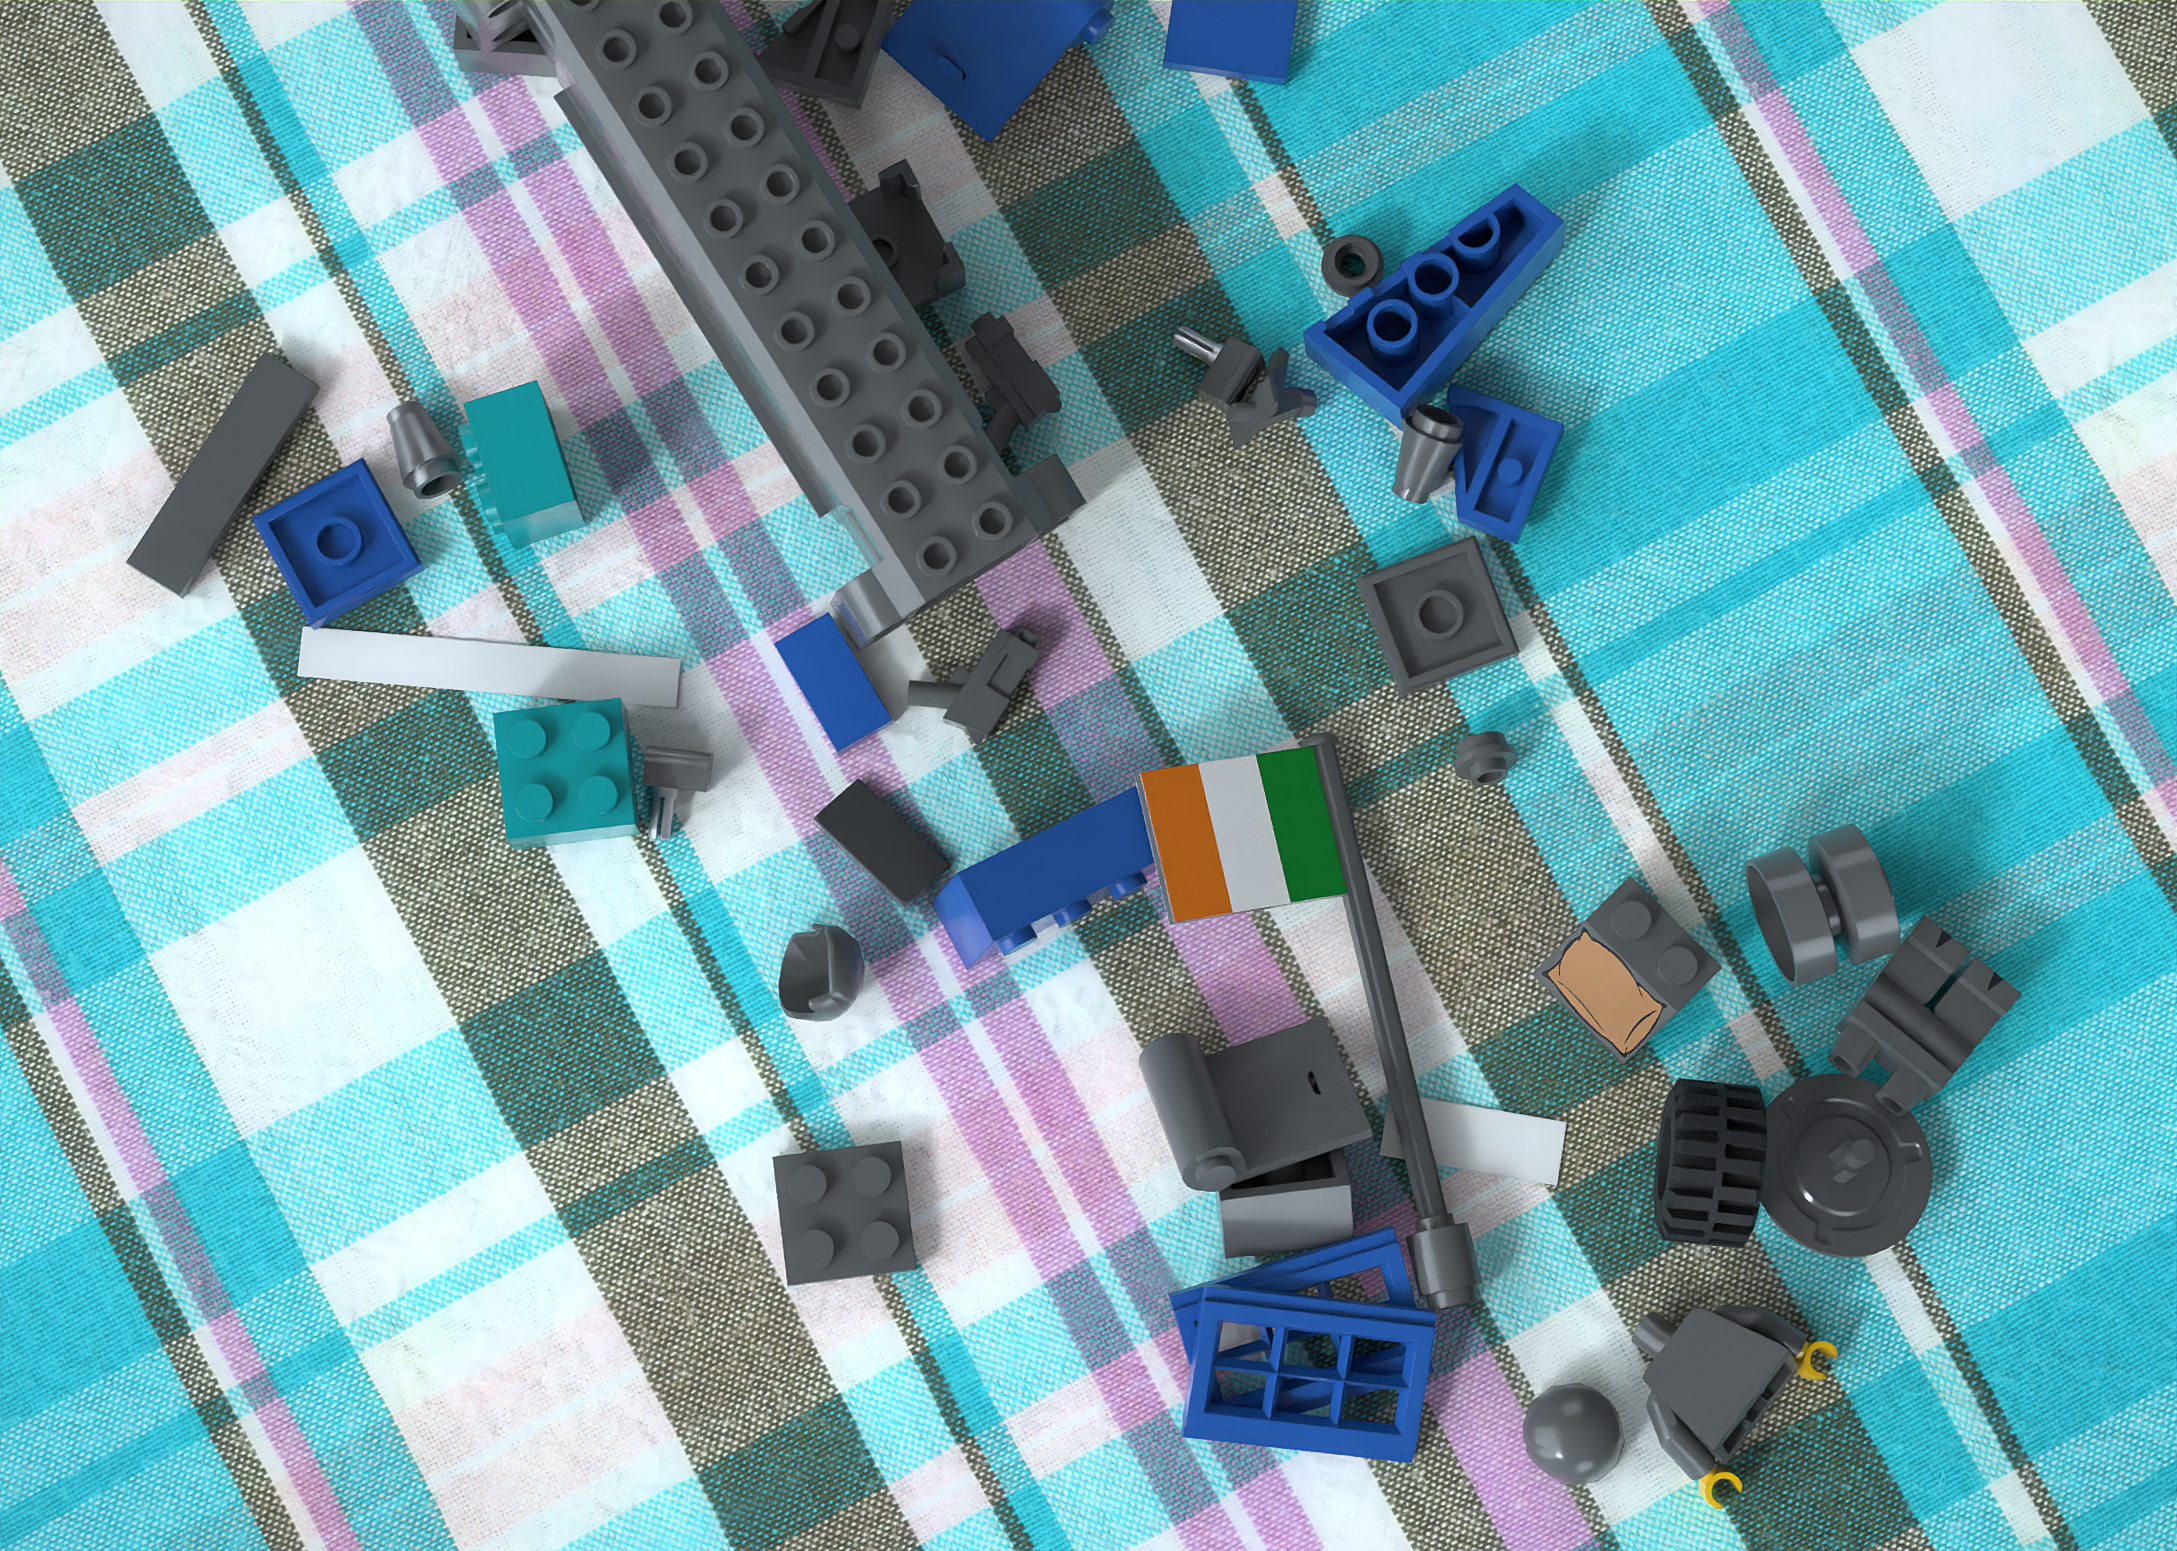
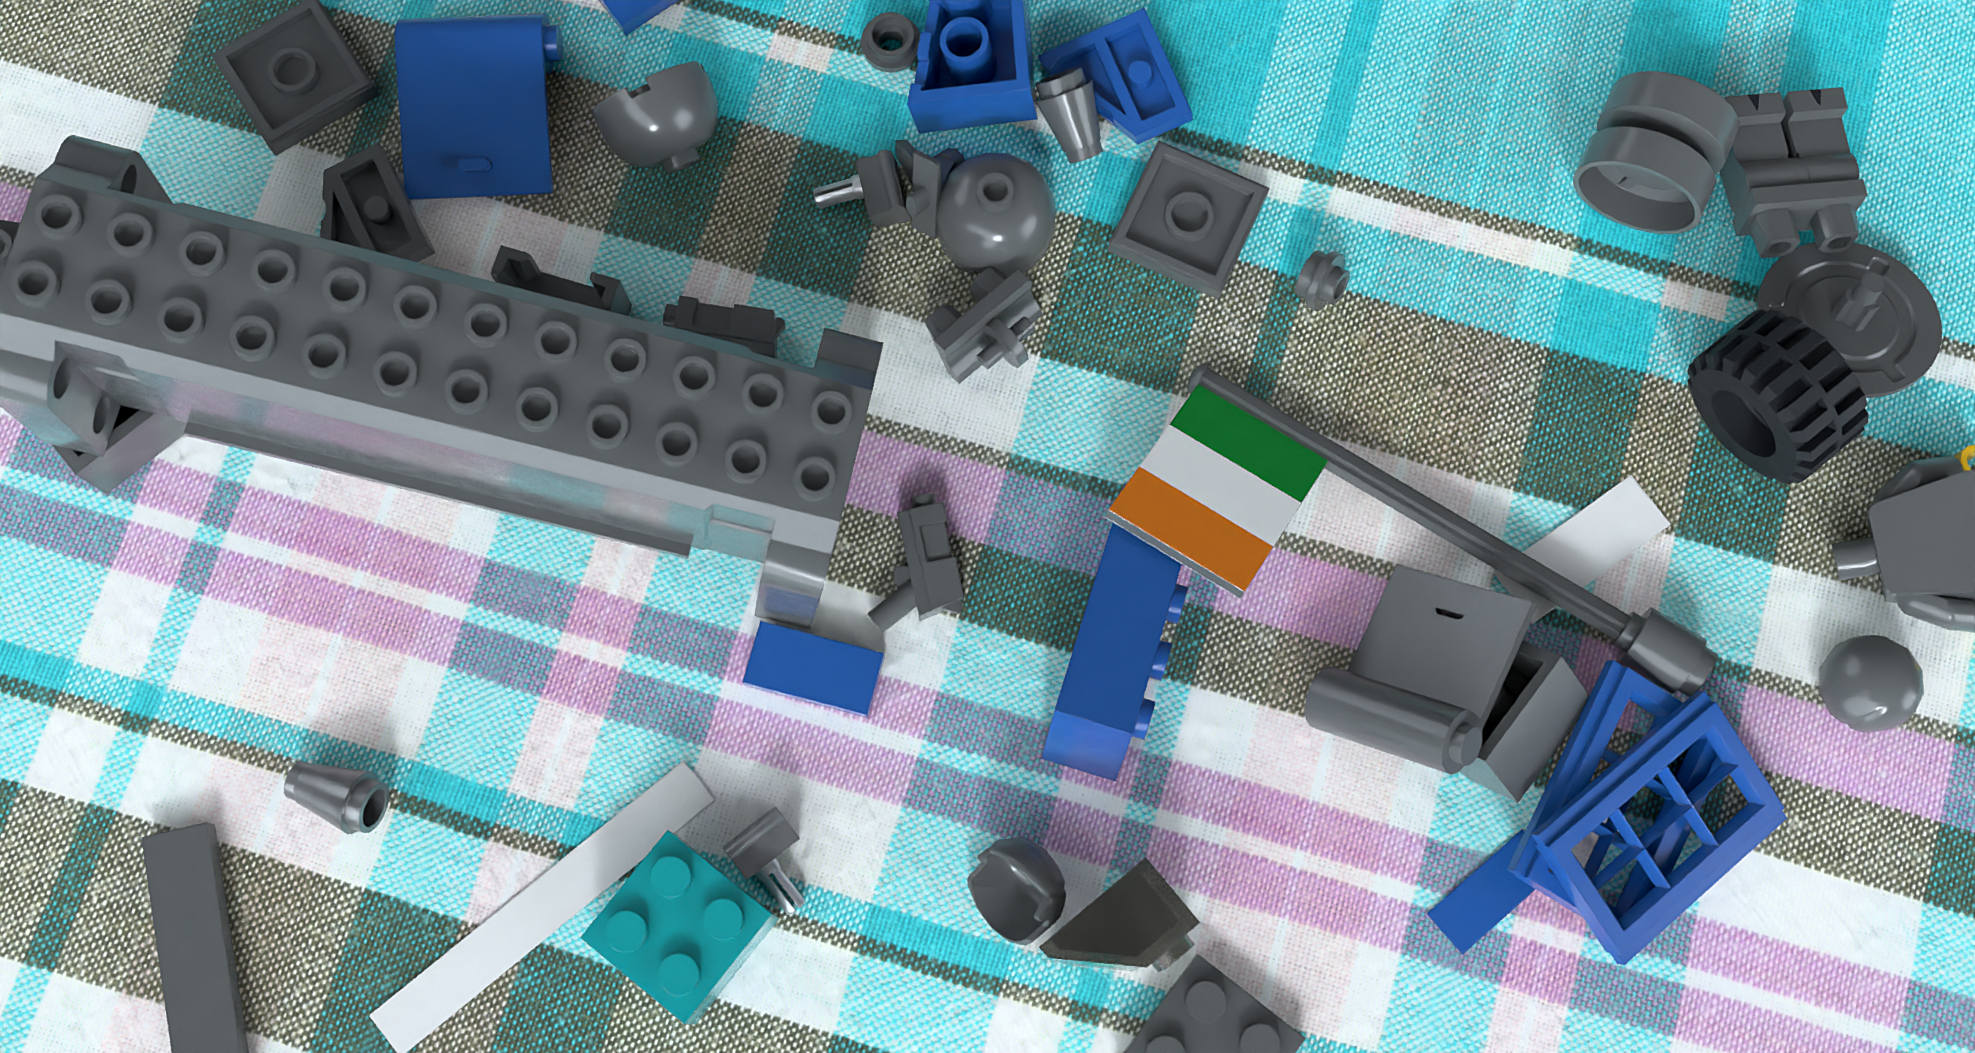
camera: 40 degrees left, 5 degrees down
blue tile [251,458,426,630] -> none
teal brick [458,380,586,549] -> none
dark grey slope [813,778,950,912] -> none
slope [1532,876,1722,1065] -> none
none -> dark grey cylinder [591,61,718,175]
none -> dark grey hips [925,266,1043,384]
none -> dark grey cylinder [936,152,1056,277]
none -> clear smoke slope [1036,857,1200,973]
none -> blue sticker [1427,829,1536,955]

